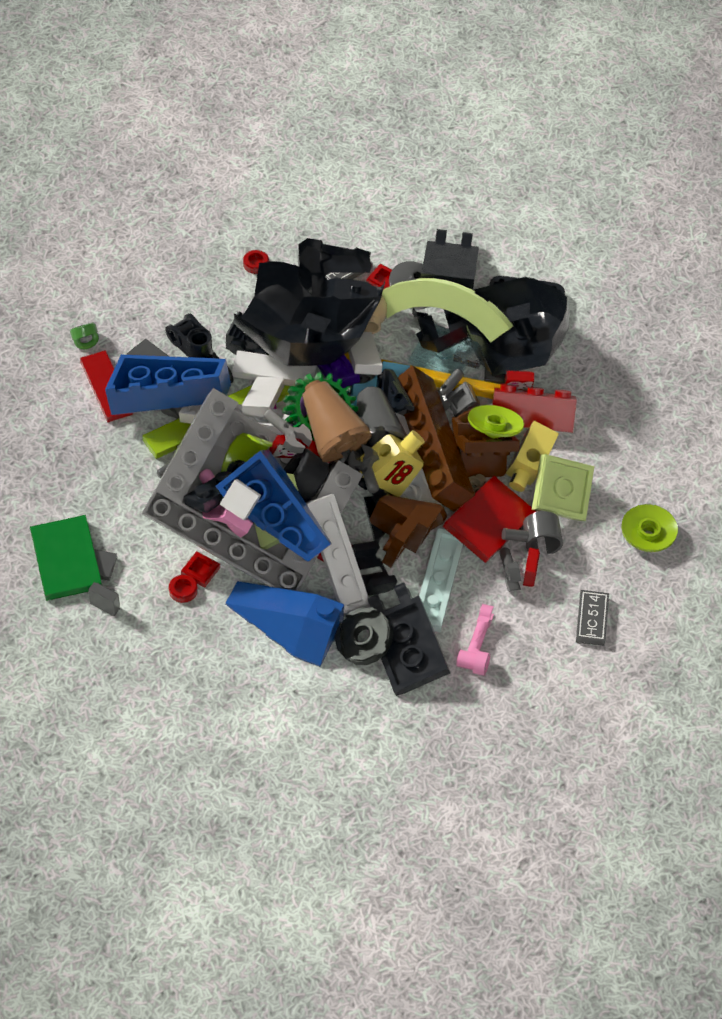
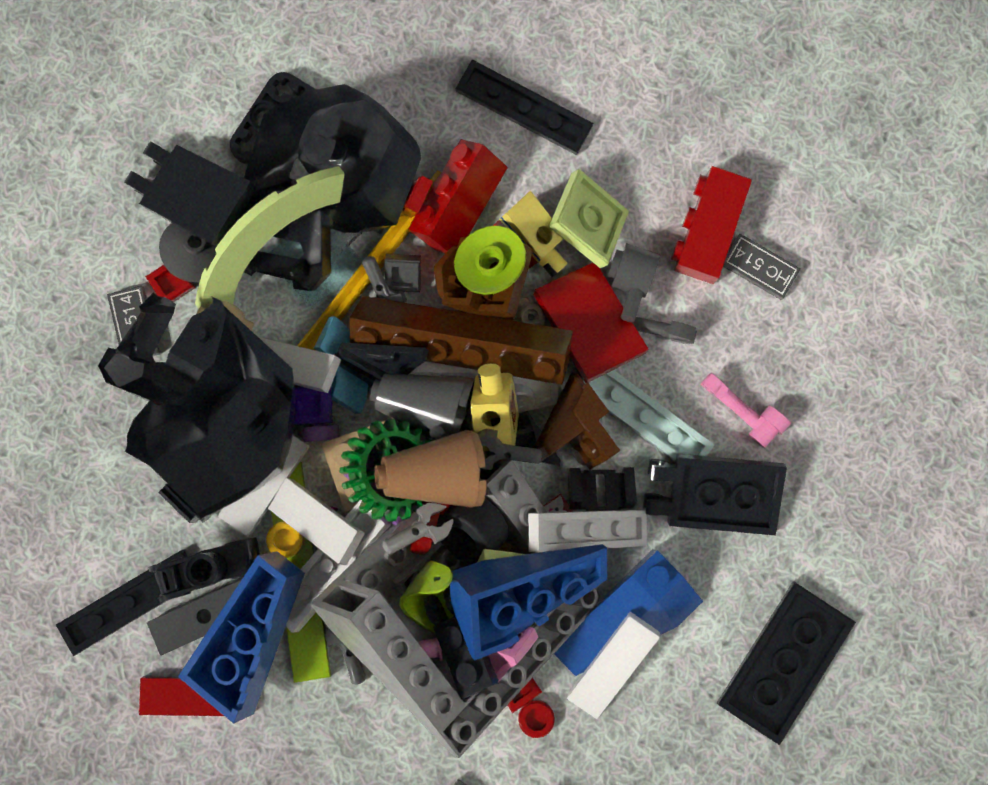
camera: 65 degrees left, 30 degrees up
bright green tile [70,322,99,350] -> none
white tile [220,479,261,520] -> none
red tile [243,250,269,274] -> none
pearl dark grey tile [335,607,393,665] -> none
red tile [523,548,540,587] -> none
lime dish [621,504,678,552] -> none
none -> black tile [56,550,188,656]
none -> yellow tile [266,522,304,558]
none -> black tile [455,59,594,155]
none -> white tile [567,612,660,719]
none -> red brick [671,166,752,284]
none -> black tile [717,582,856,745]

